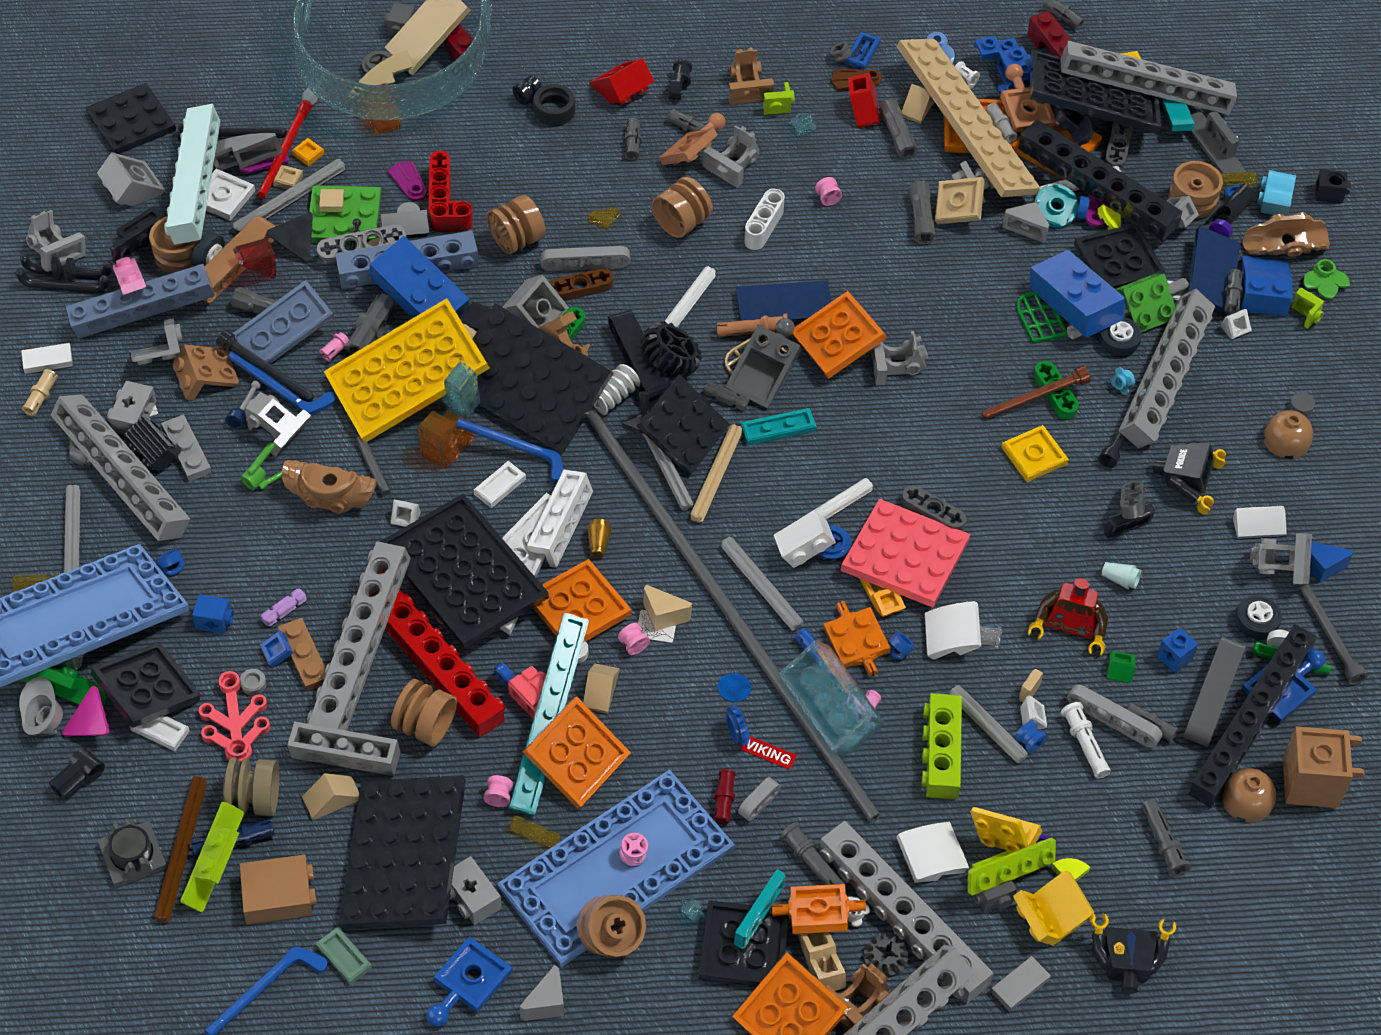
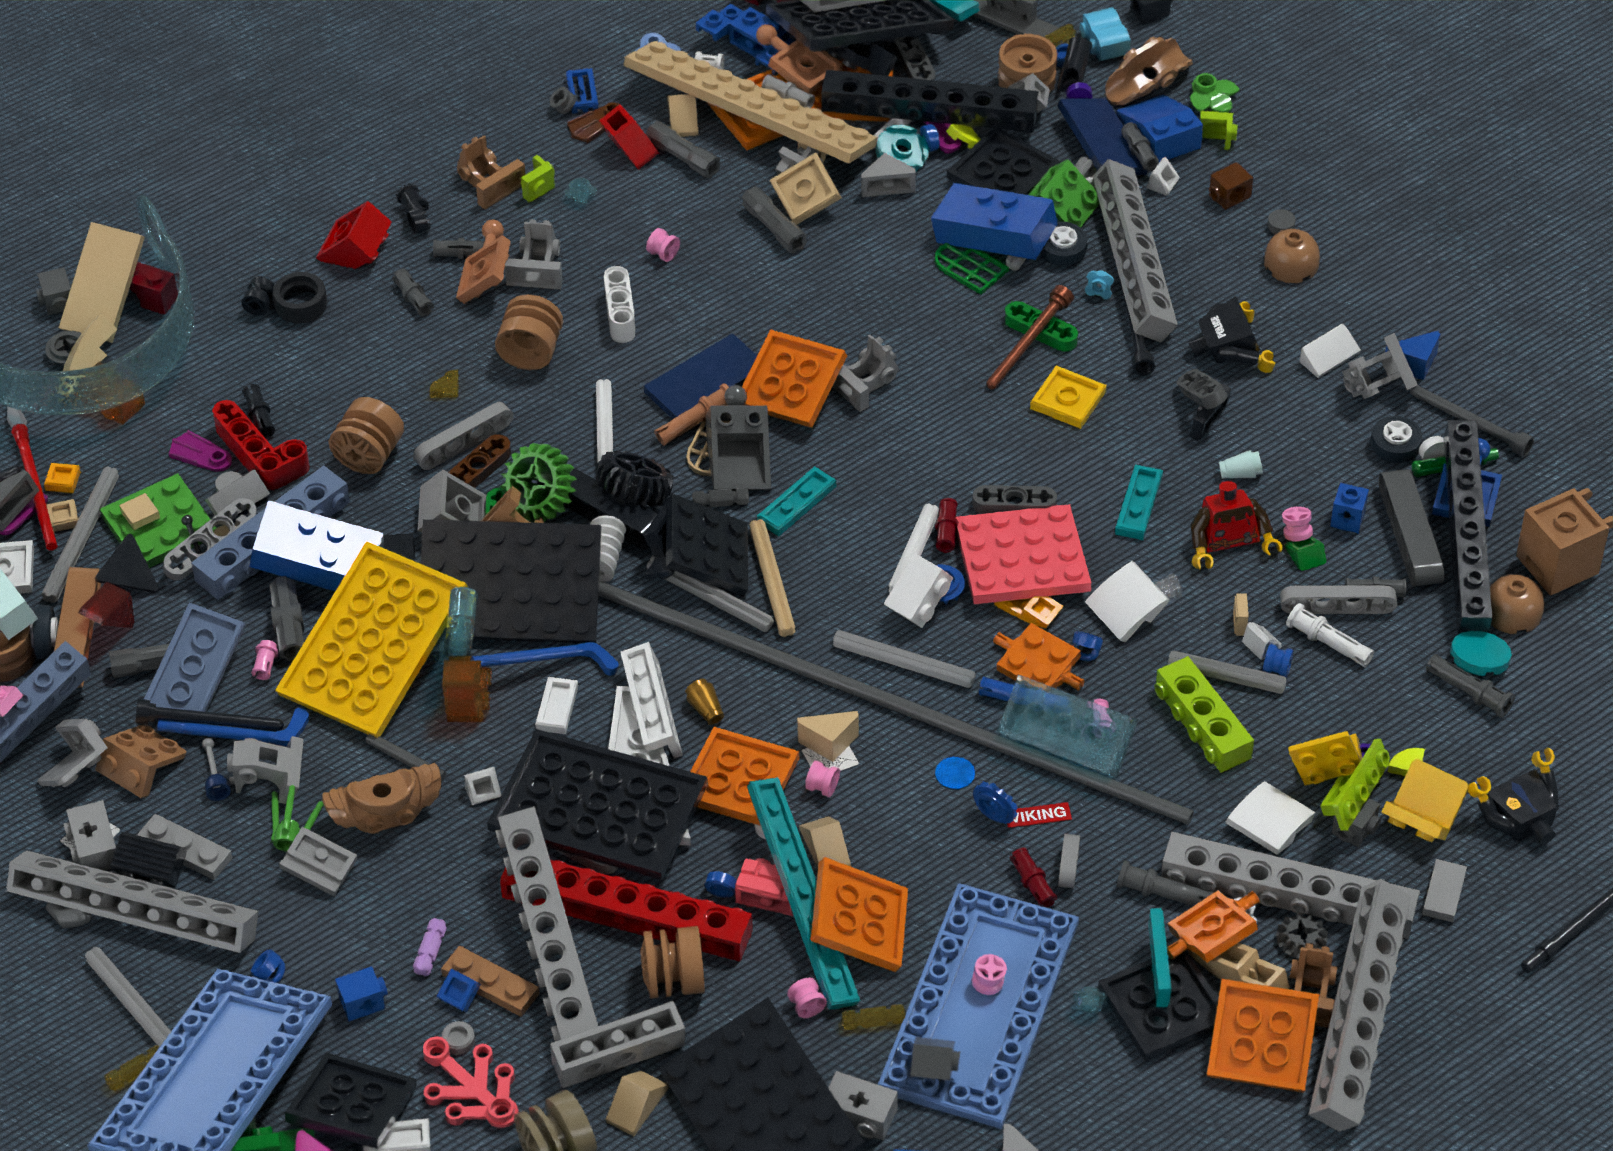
camera: 30 degrees left, 5 degrees down
medium nougat wheel [576,895,646,957] -> none
none -> black pin [242,384,275,438]
none -> light grey plate [279,827,357,897]
none -> bright green gear [500,443,576,522]
none -> dark grey brick [911,1037,960,1080]
none -> dark red pin [935,498,959,553]
none -> teal tile [1115,464,1163,540]
none -> reddish brown brick [1209,162,1253,210]
none -> bright pink wheel [1282,507,1313,541]
none -> teal tile [1450,631,1512,676]

